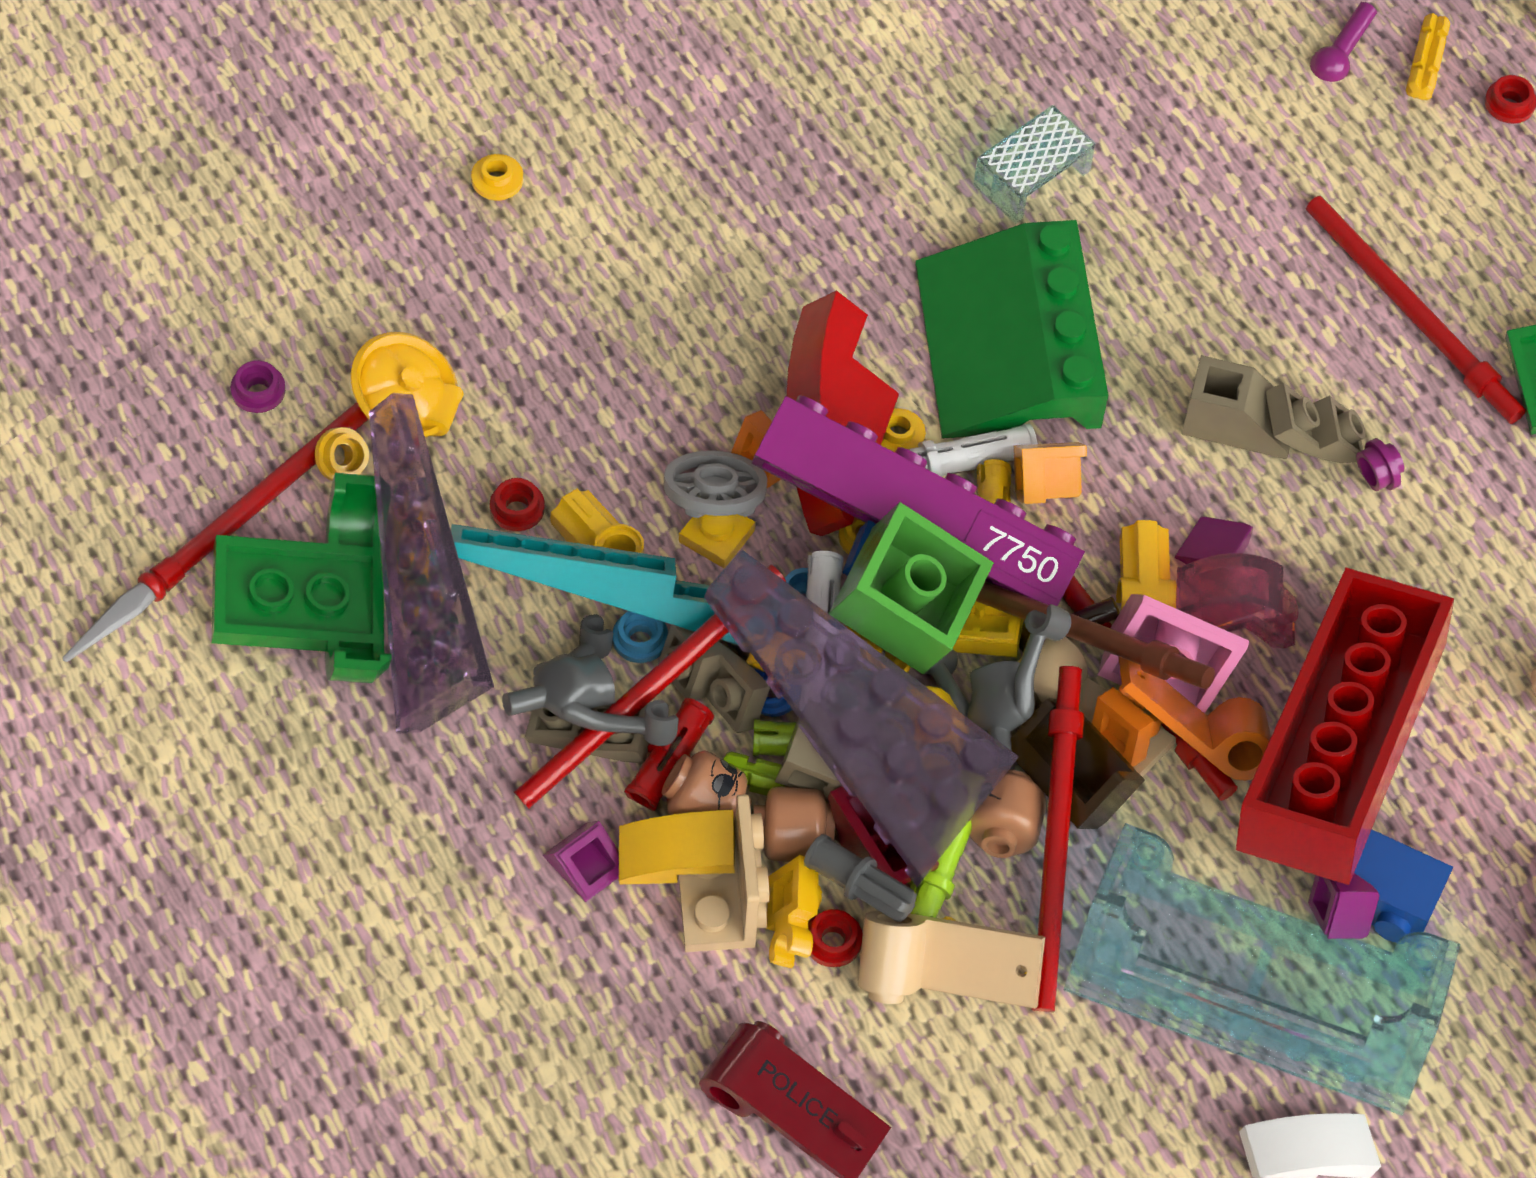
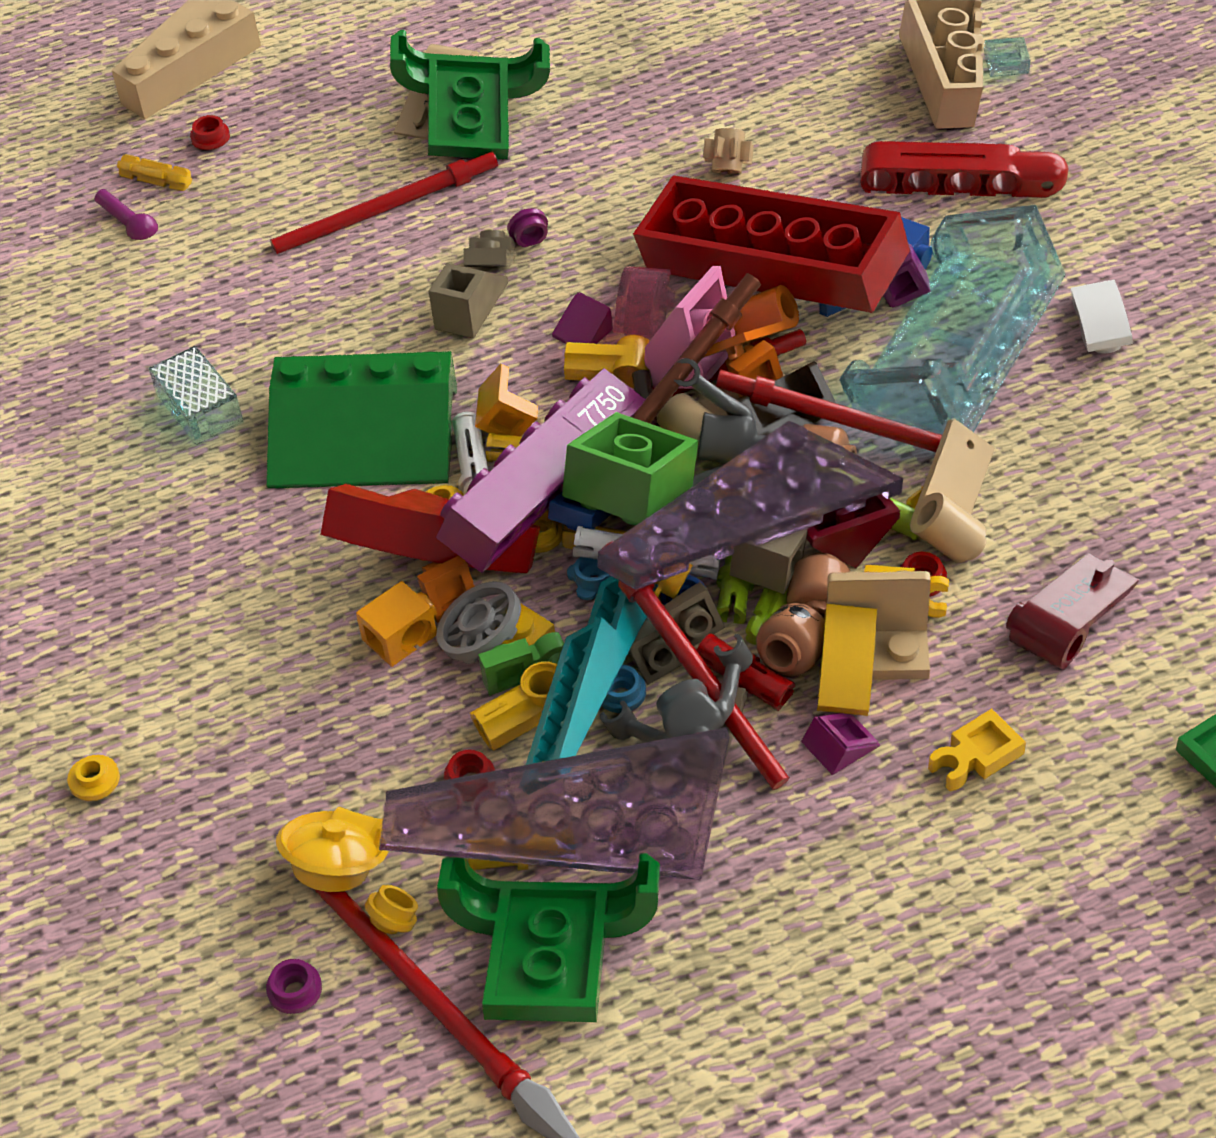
camera: 75 degrees left, 10 degrees down
dark grey axle [804,834,917,922] -> none
none -> light orange brick [356,581,437,667]
none -> bright green plate [478,632,564,696]
none -> yellow plate [928,708,1026,791]

